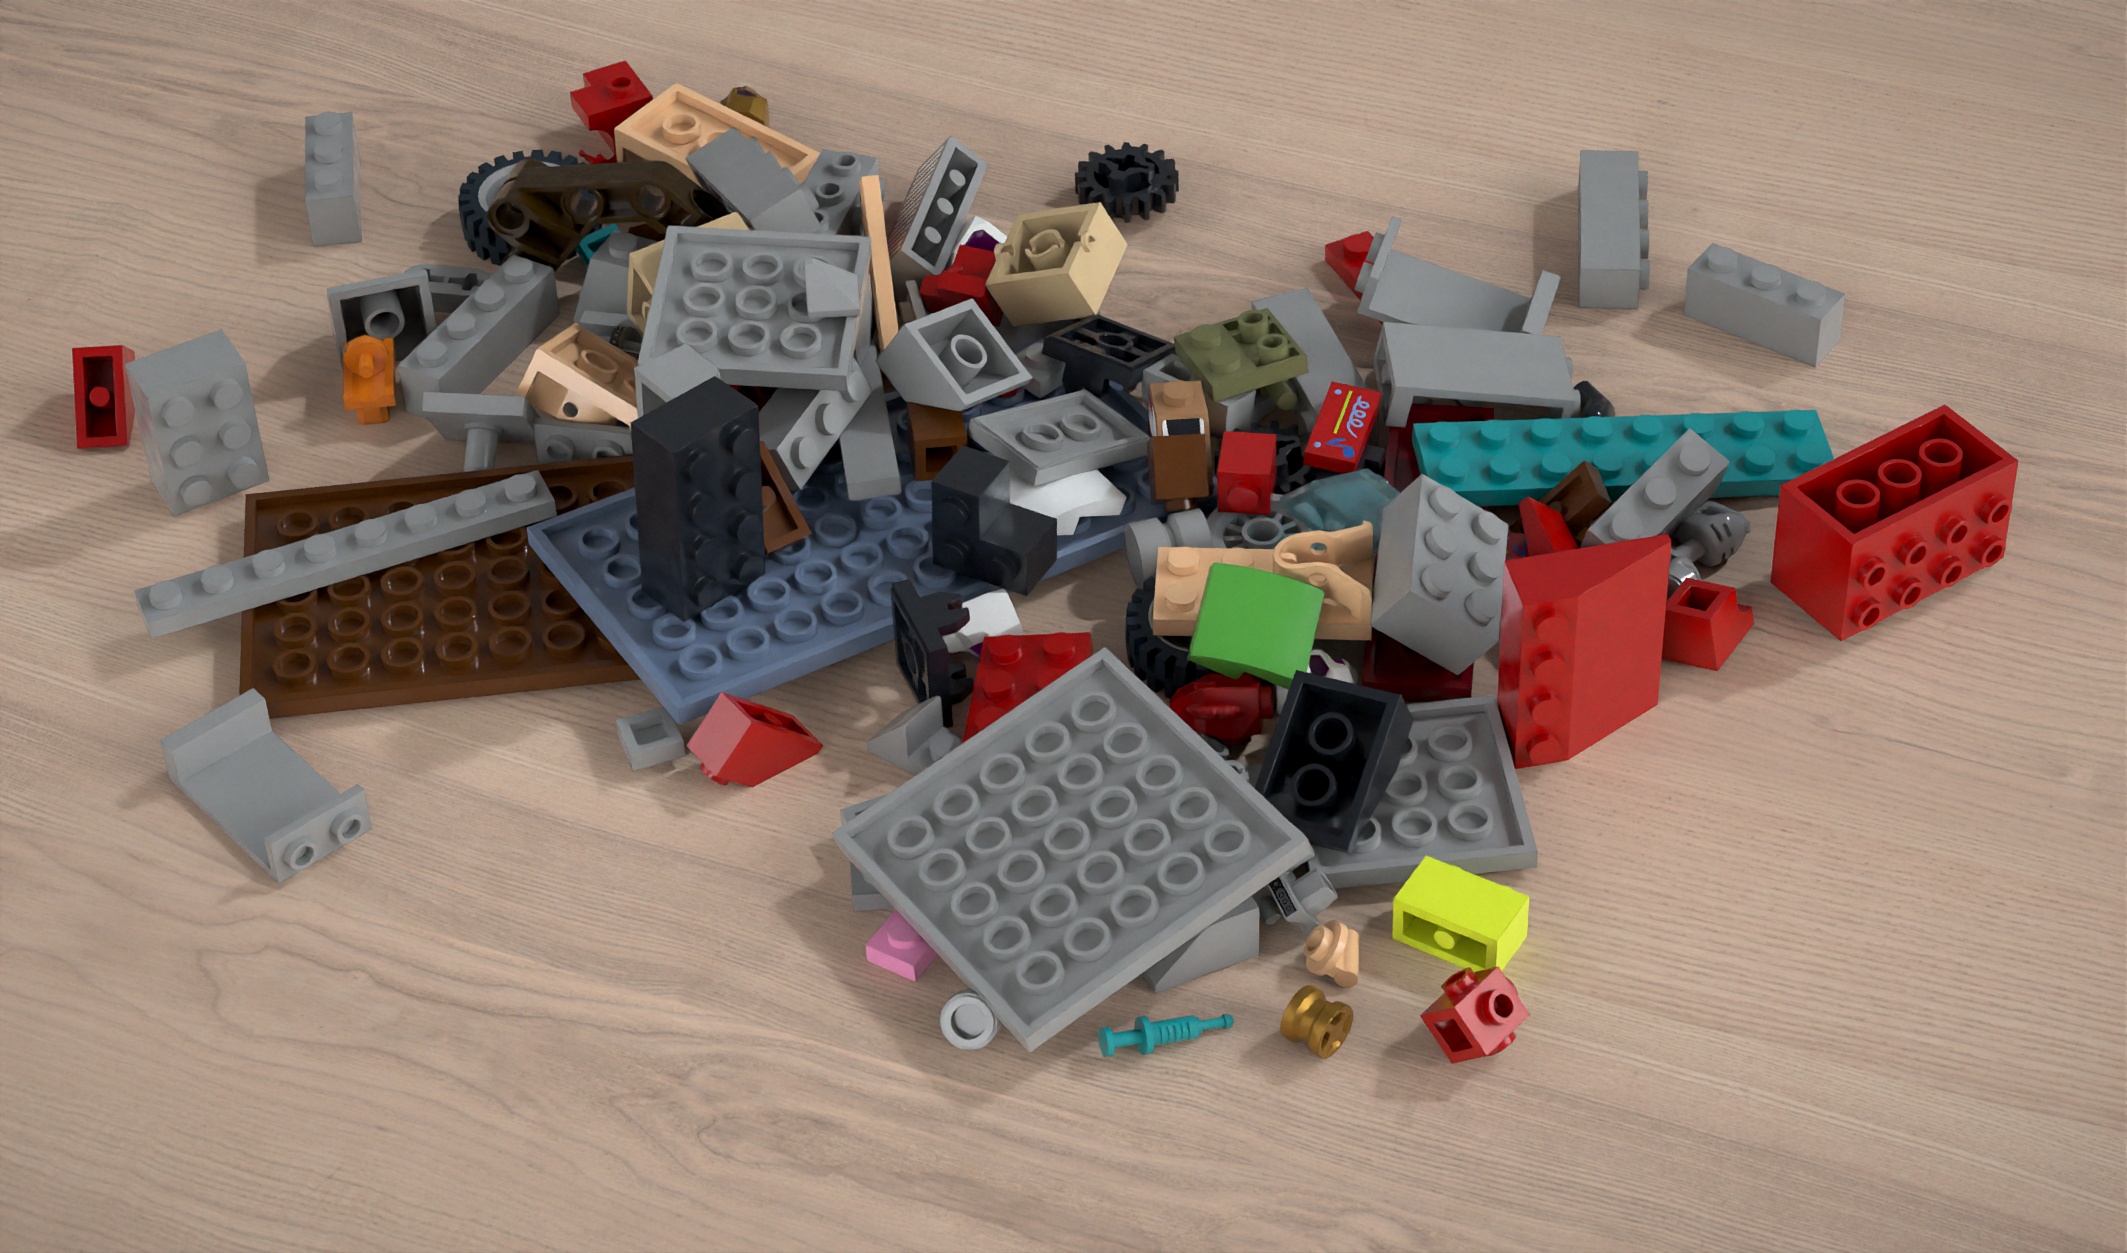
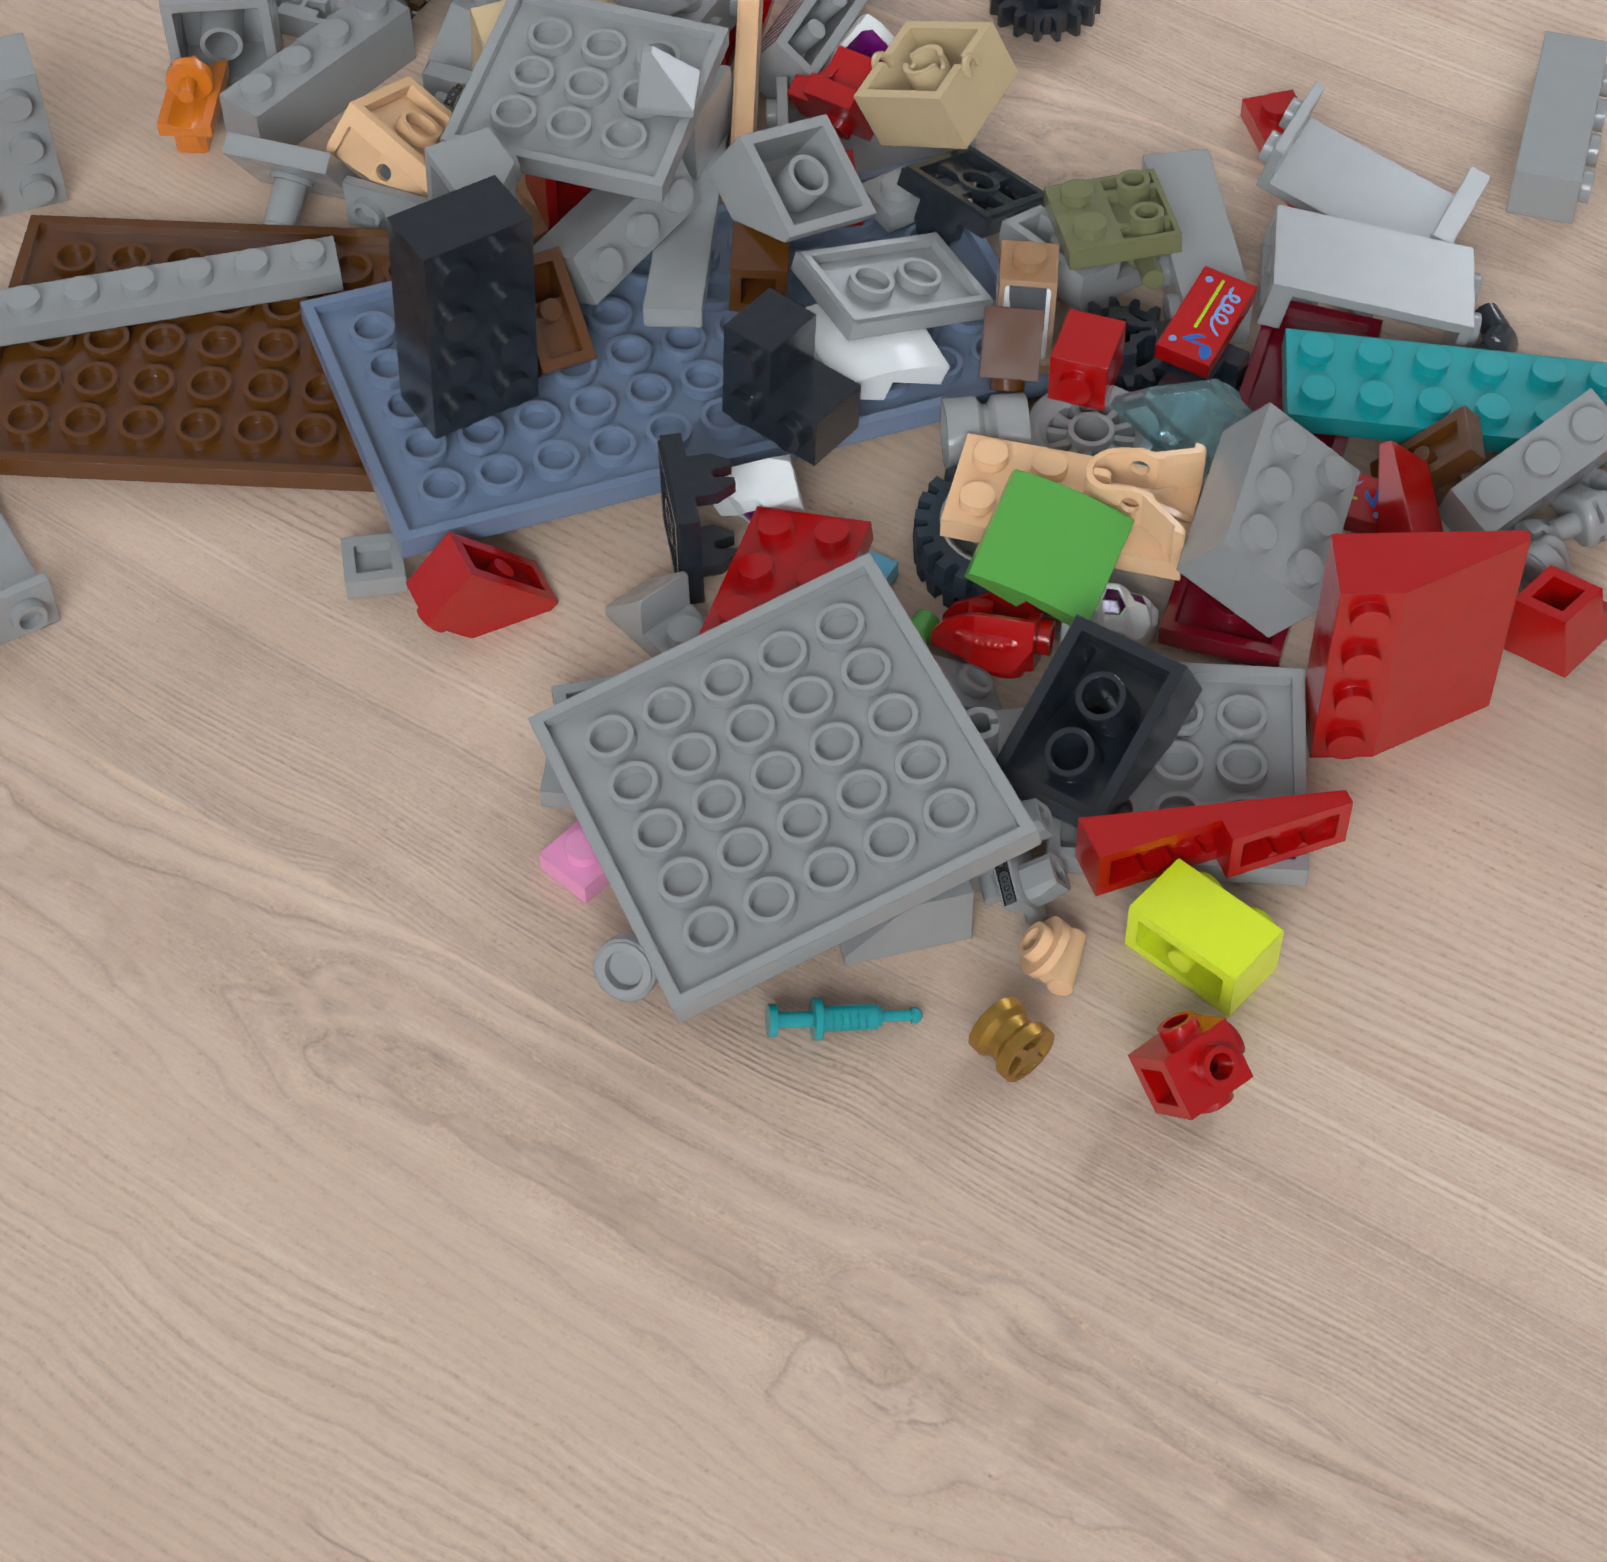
camera: 10 degrees right, 10 degrees up
none -> red slope [1075,790,1353,896]

